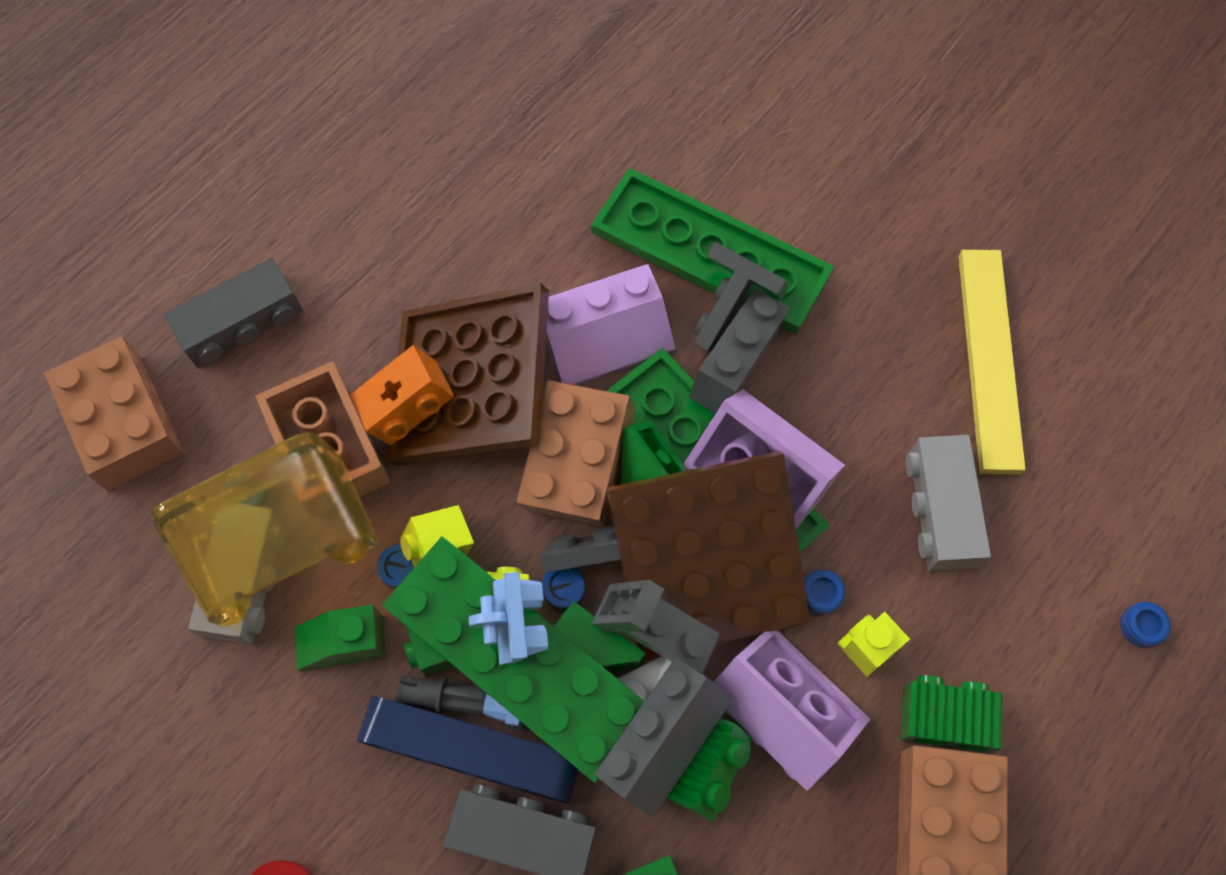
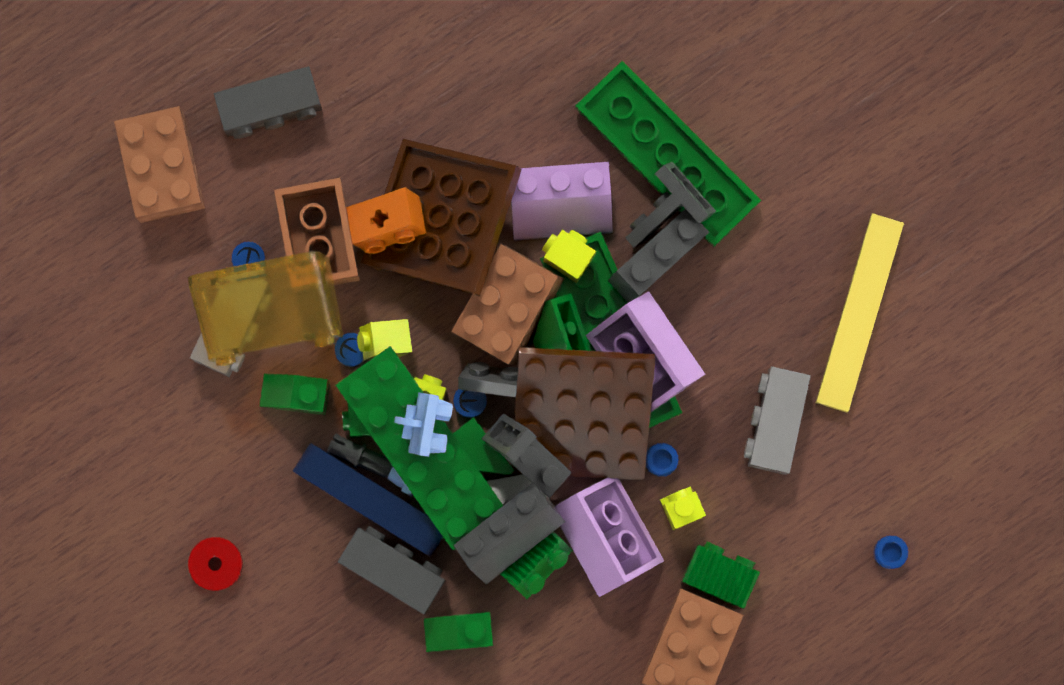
camera: 10 degrees right, 15 degrees up
none -> neon yellow brick [542,229,596,283]

